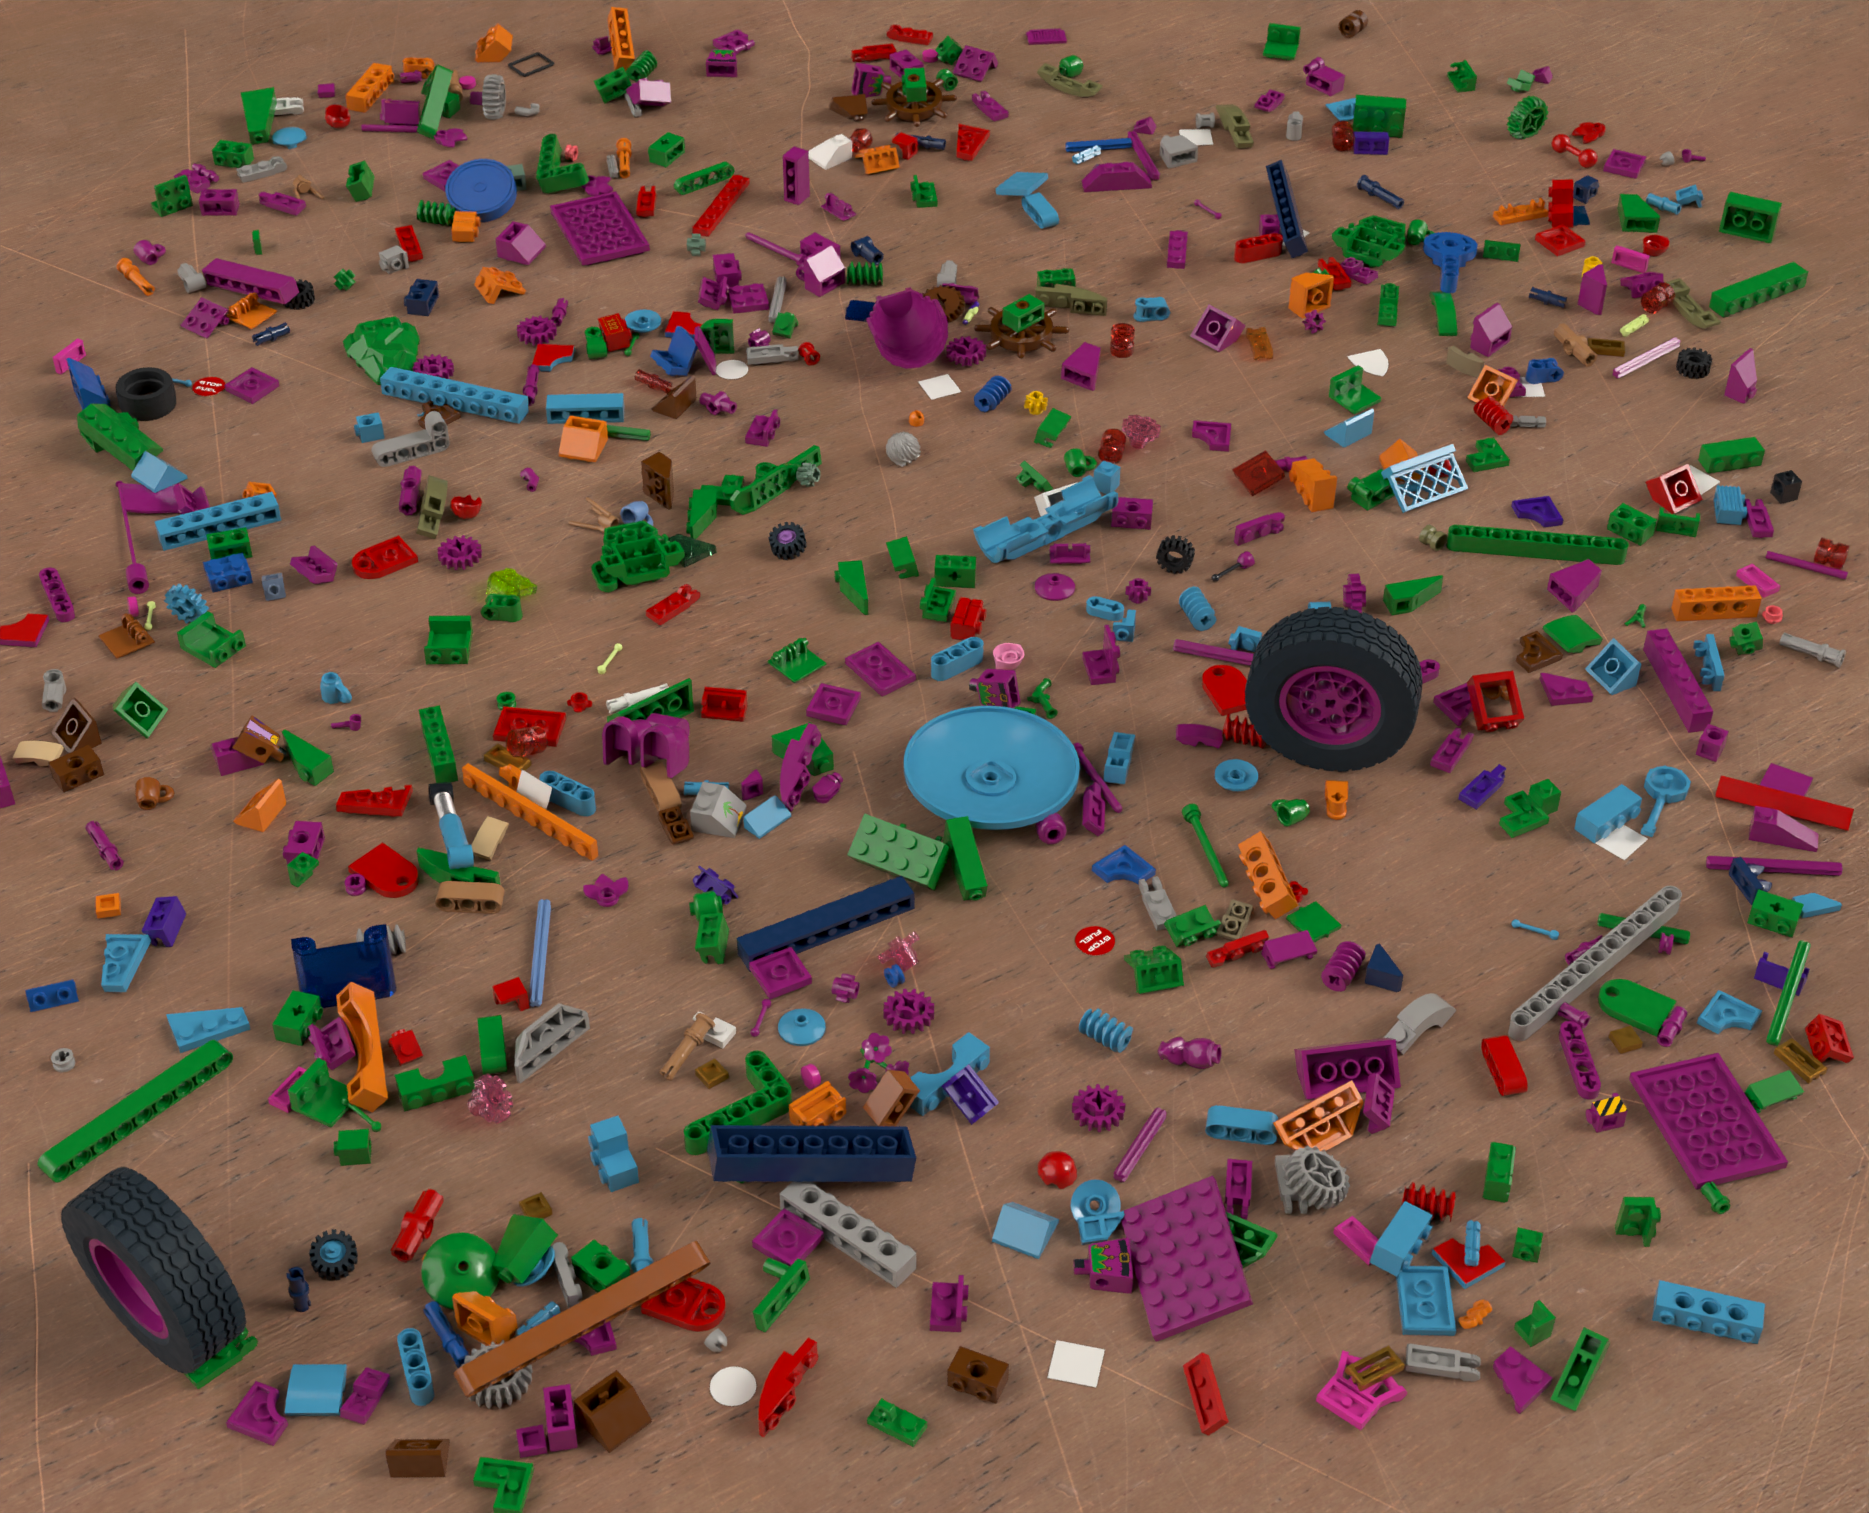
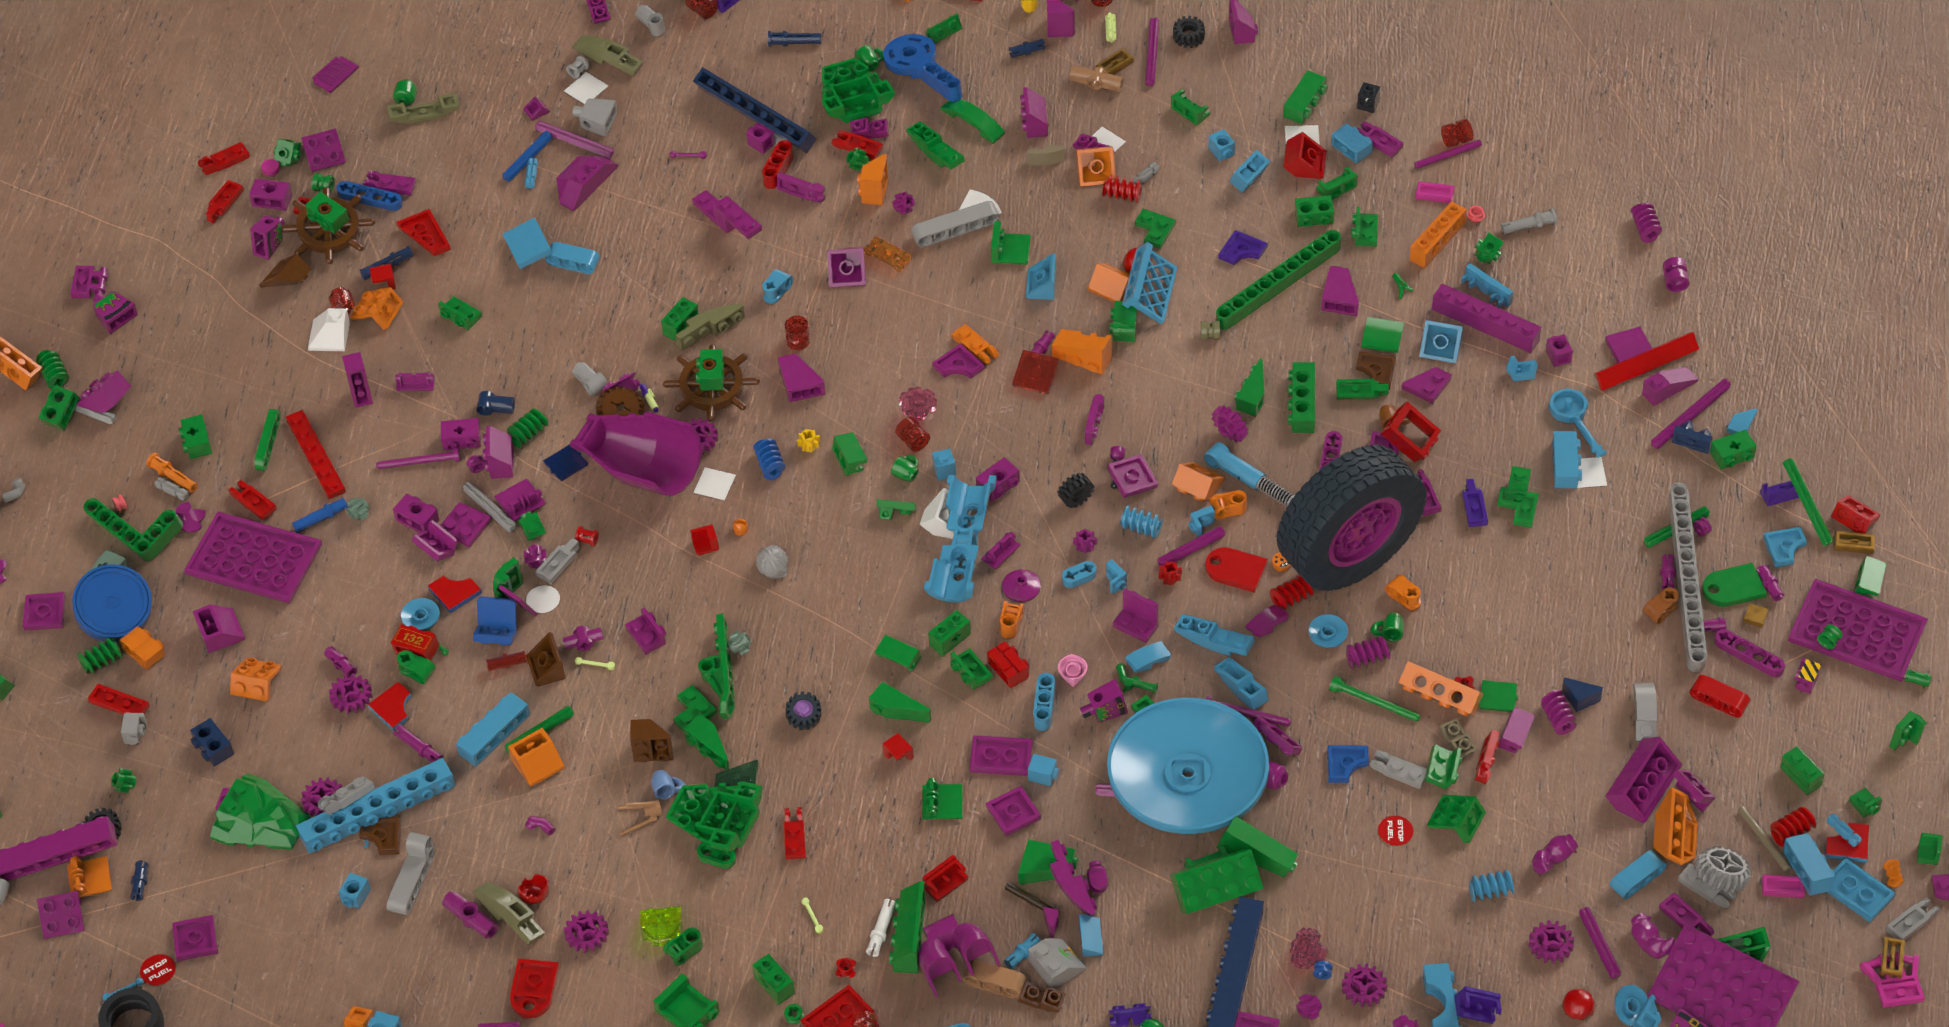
camera: 45 degrees left, 10 degrees up
dark azure hinge [1511,919,1559,940] -> none
blue piece [1525,358,1564,384] -> none
none -> blue pin [291,497,348,533]
none -> light grey hinge [318,776,375,814]
none -> blue beam [336,181,403,211]
none -> magenta hinge [494,478,546,521]
none -> yellowish green hinge [575,657,615,670]
none -> red panel [690,524,719,556]
none -> green brick [752,953,795,1005]
none -> magenta hinge [777,172,825,203]
none -> red panel [882,733,914,760]
none -> light grey beam [911,201,1000,247]
none -> orange hinge [952,324,999,365]
none -> orange piece [1000,601,1024,639]
none -> dark brown bar [1005,882,1060,914]
none -> dark azure brick [1028,754,1060,787]
none -> magenta plate [1107,454,1158,498]
none -> dark azure slope [1125,641,1171,673]
none -> red gear [1158,561,1182,586]
none -> green hinge [1171,89,1210,126]
none -> orange slope [1172,462,1226,502]
none -> dark azure slope [1174,614,1255,657]
none -> dark azure brick [1208,129,1235,162]
none -> dark azure brick [1229,150,1270,193]
none -> green brick [1288,362,1315,433]
none -> green hinge [1336,379,1389,400]
none -> magenta piece [1346,636,1390,669]
none -> green bracket [1351,207,1378,247]
none -> dark azure bracket [1506,356,1538,381]
none -> magenta animal [1631,913,1675,959]
none -> dark orange piece [1642,587,1679,624]
none -> dark tan bar [1738,806,1792,872]
none -> green wheel [1817,624,1843,650]

